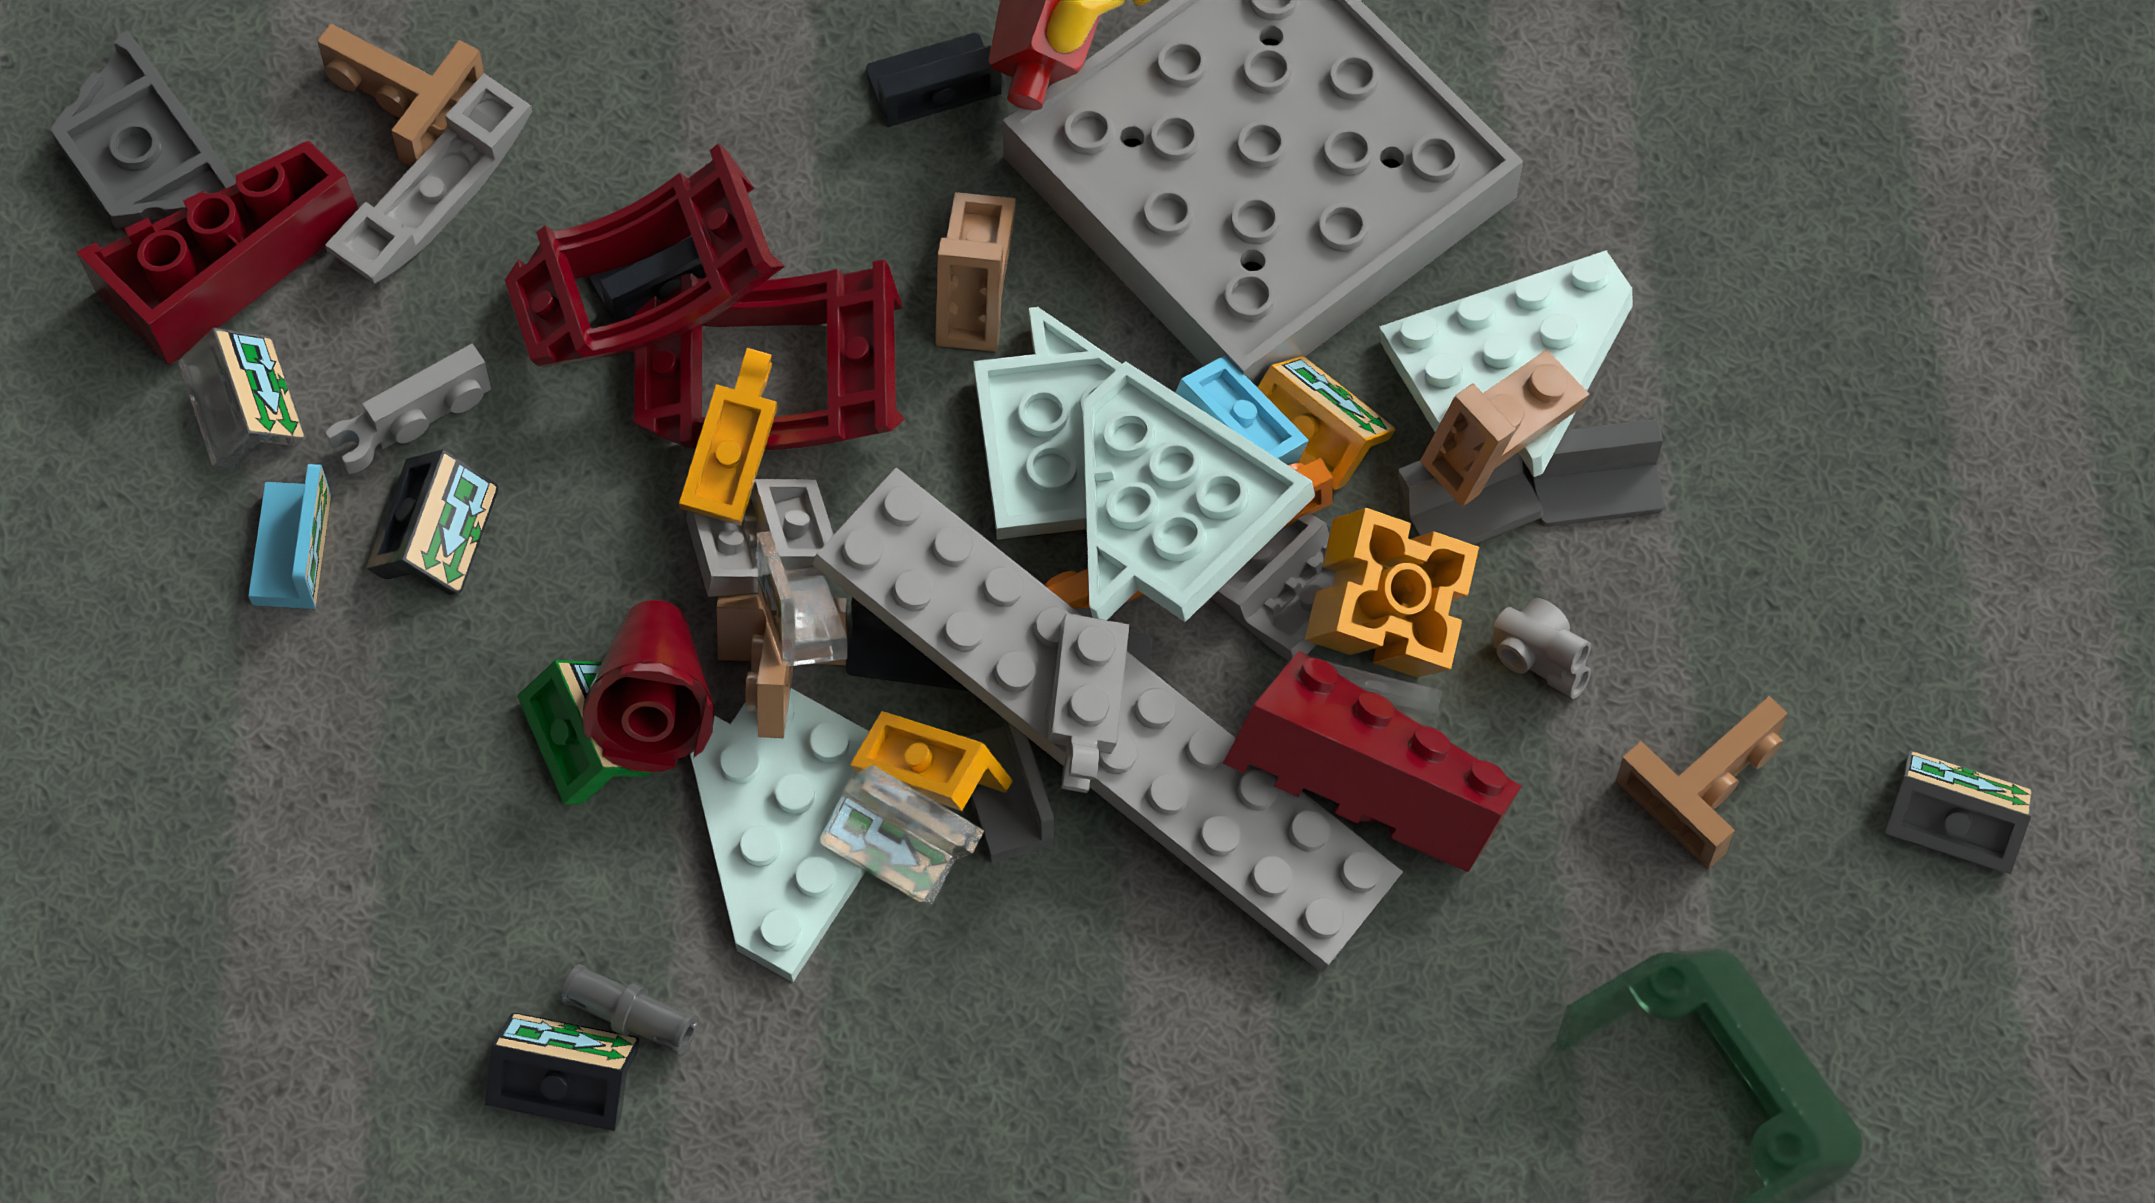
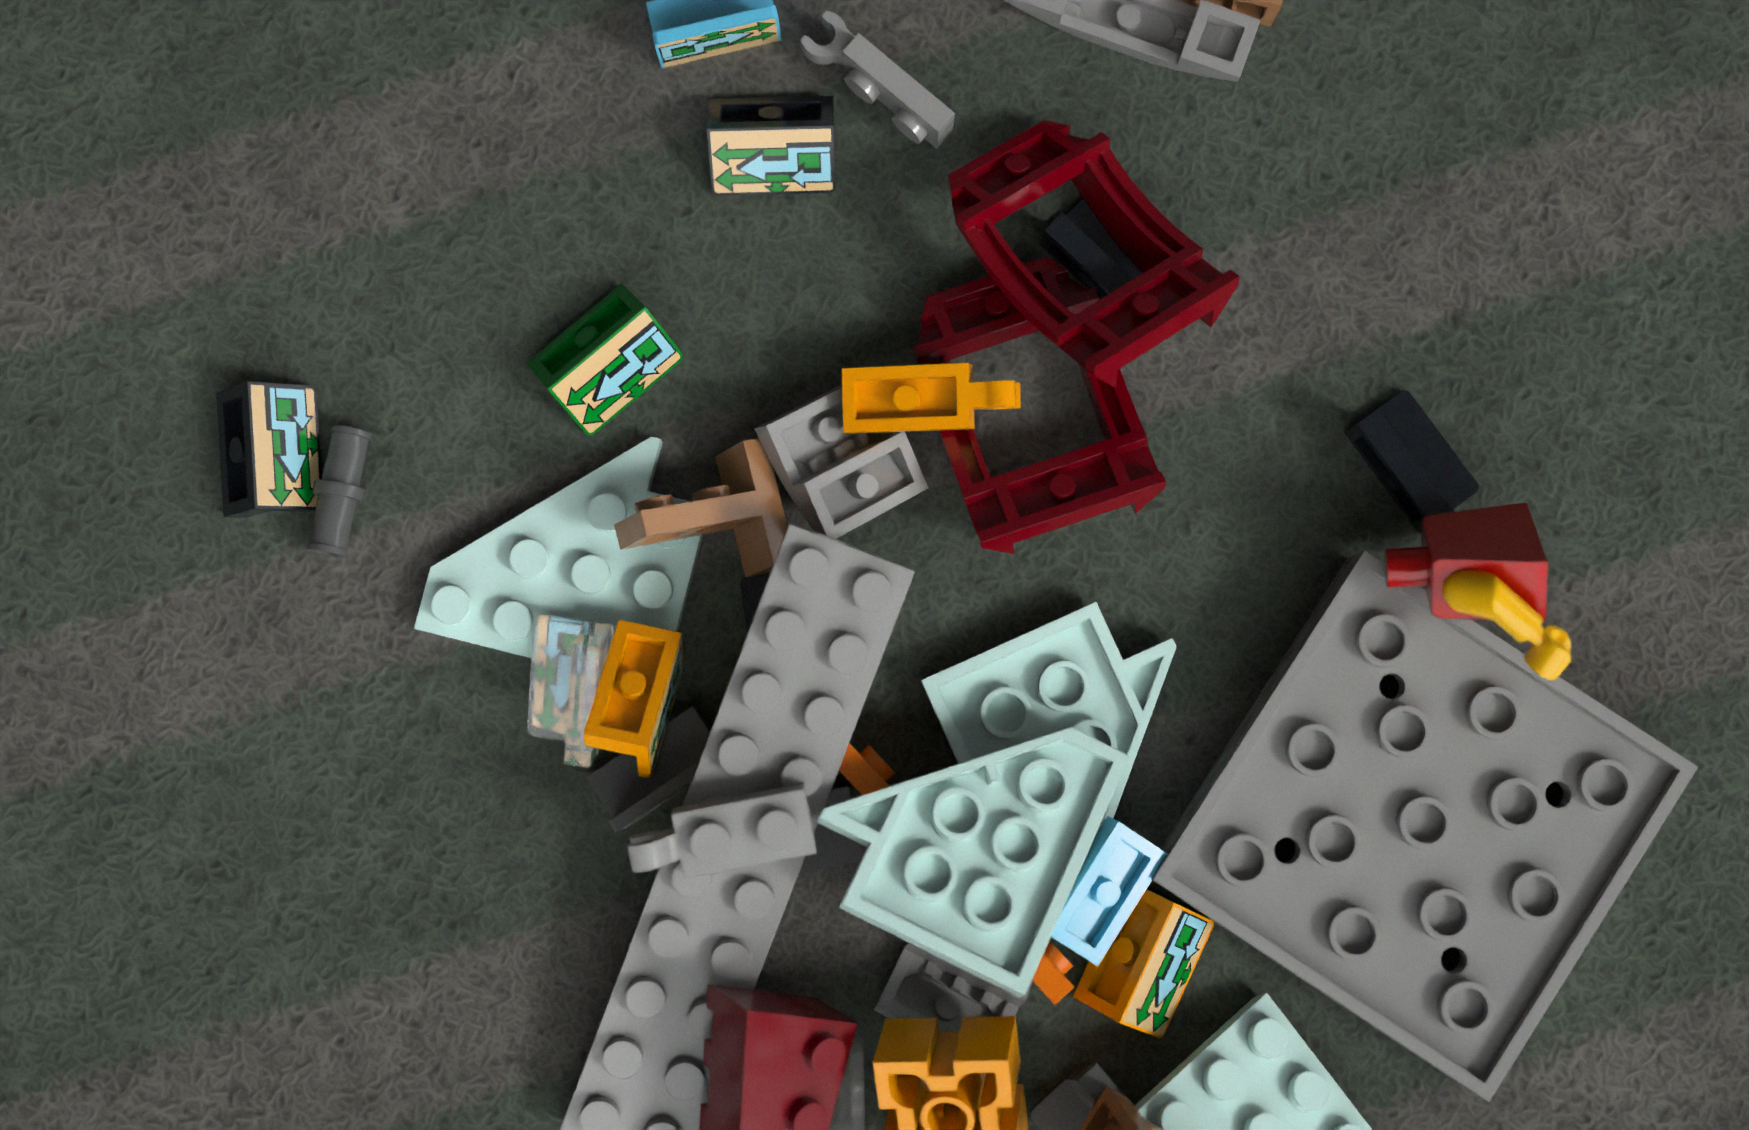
camera: 75 degrees right, 20 degrees up
dark red cone [583,600,714,772] -> none
clear panel [757,531,847,667] -> none
medium nougat bracket [935,192,1016,352] -> none

